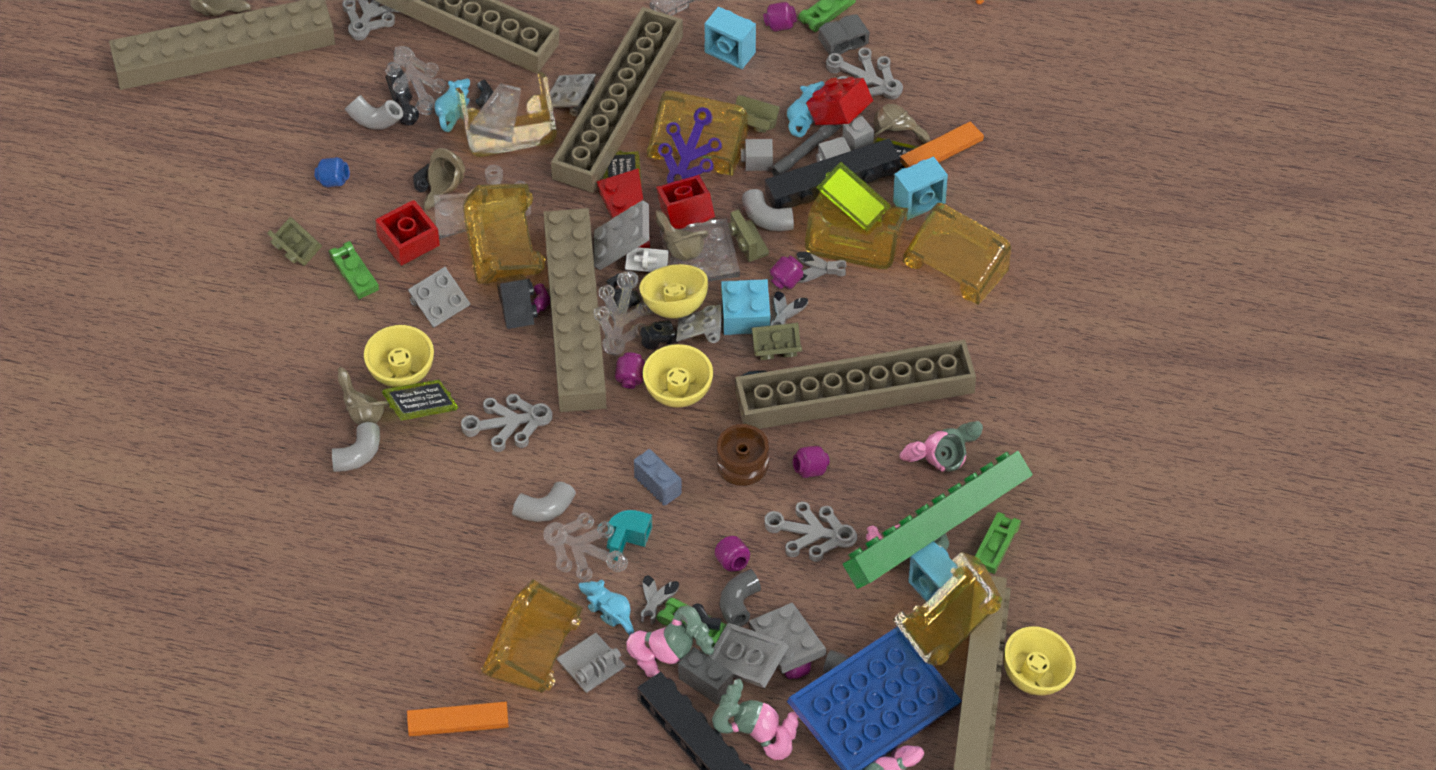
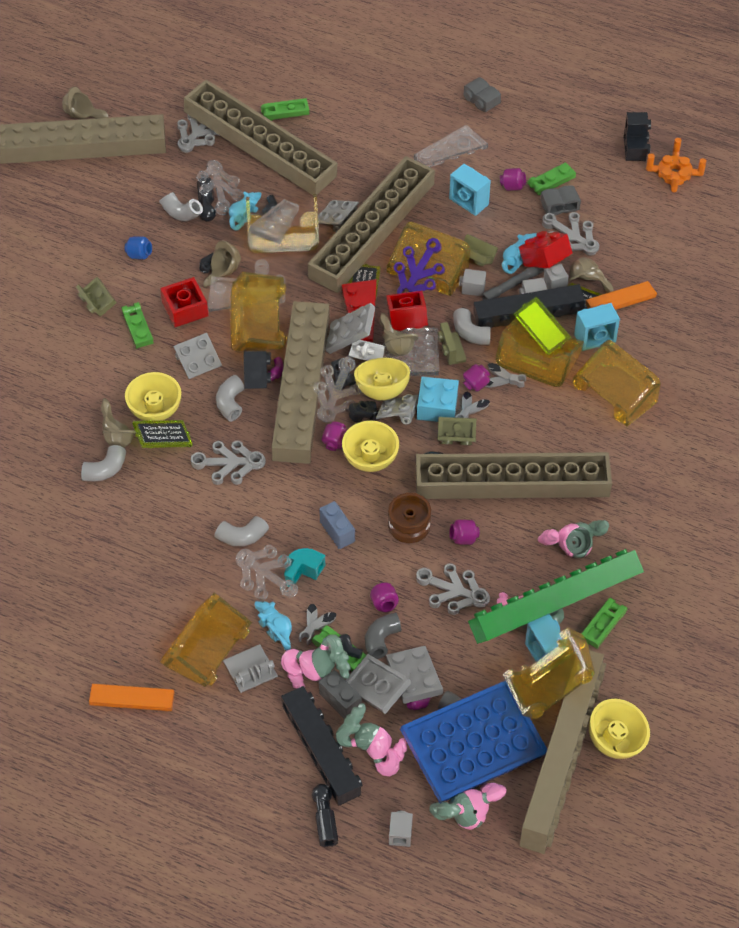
camera: 10 degrees right, 0 degrees up
none -> light grey cylinder [216,375,244,422]

